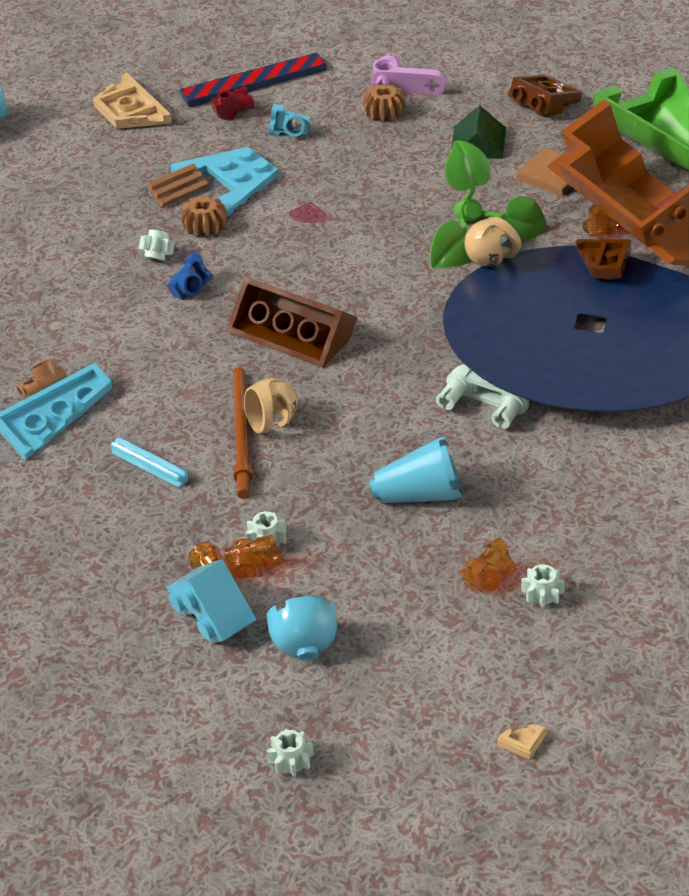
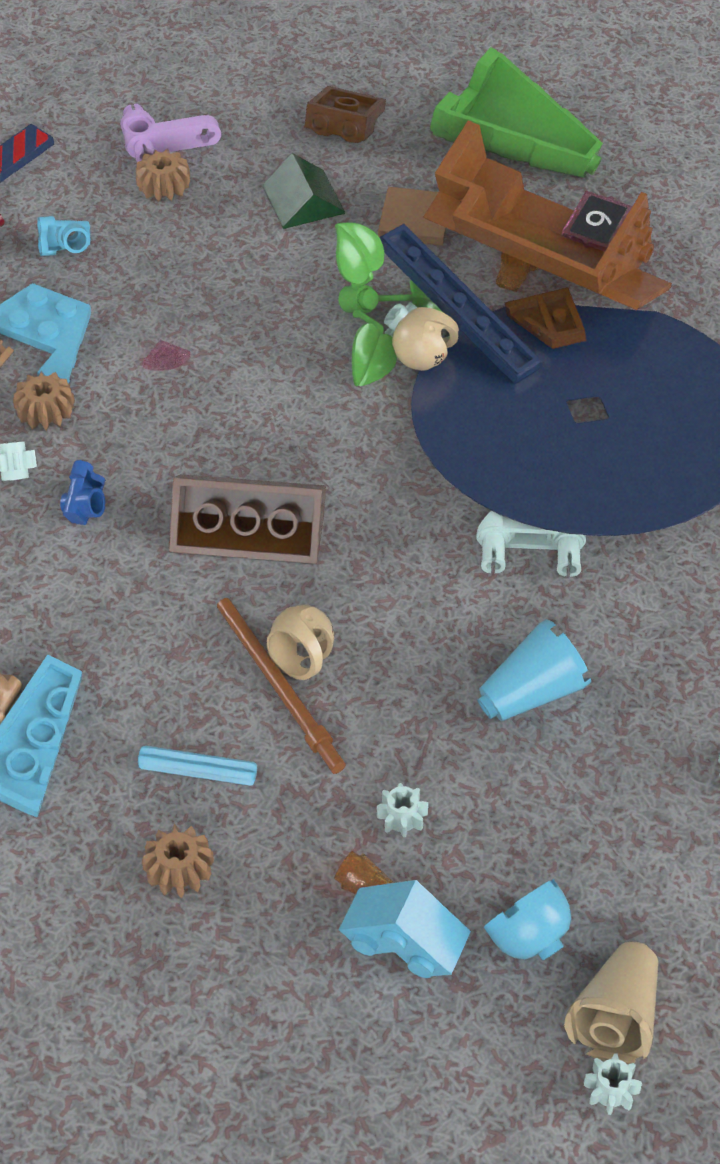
camera: 30 degrees left, 10 degrees up
clear orange plate [225,535,282,578] -> none
clear orange plate [459,537,517,592] -> none
none -> medium nougat gear [142,823,214,898]
none -> dark blue tile [379,224,542,384]
none -> tan cone [564,942,658,1065]

